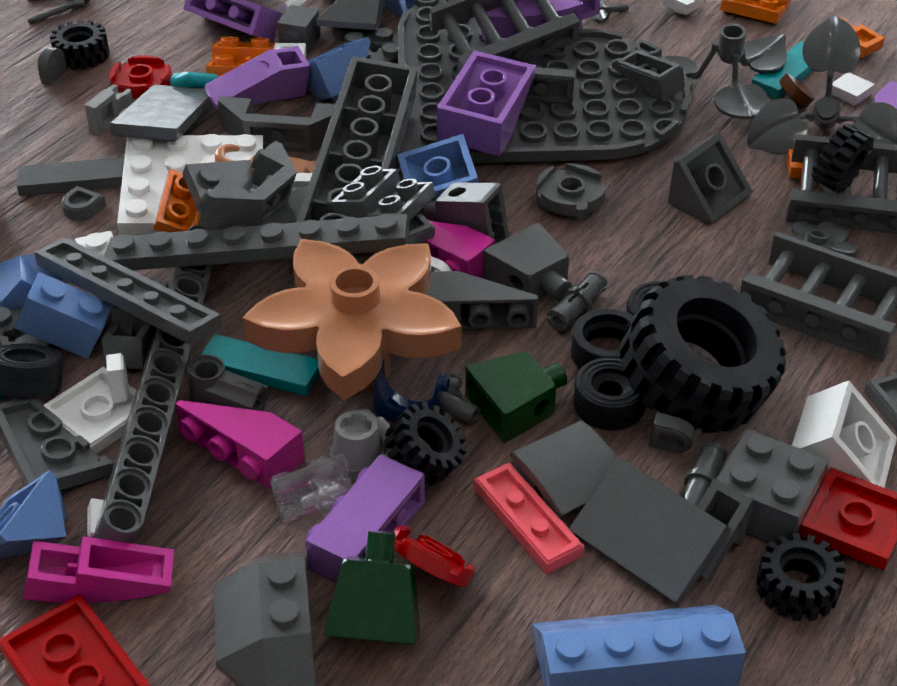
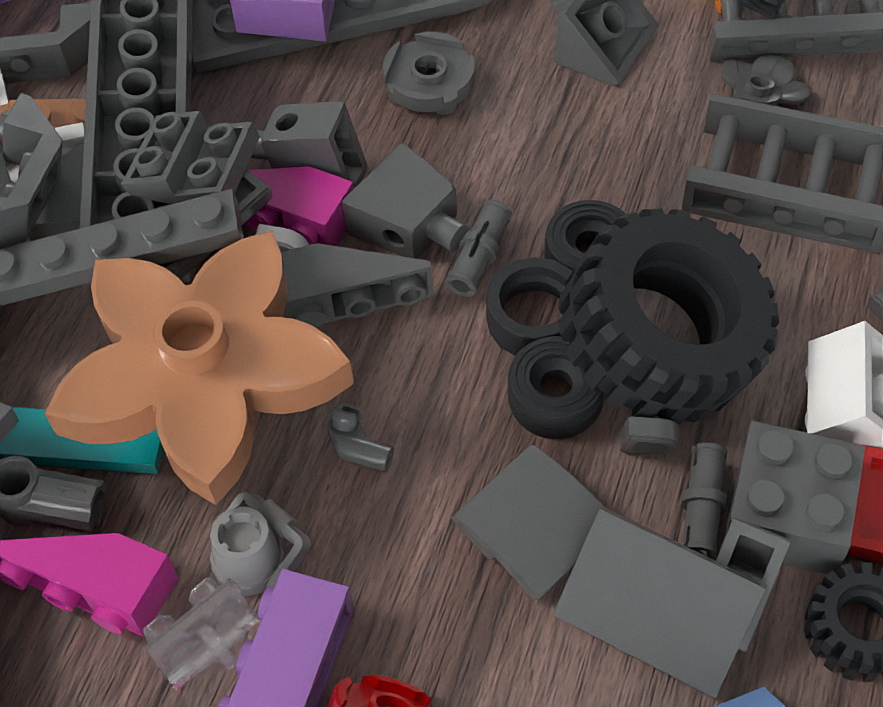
camera: 10 degrees left, 15 degrees up
dark blue helmet [373,360,450,421] -> none
black tyre [384,402,467,486] -> none
medium blue slope [397,134,479,199] -> none
dark green torso [465,352,567,443] -> none
coral tile [474,462,584,574] -> none

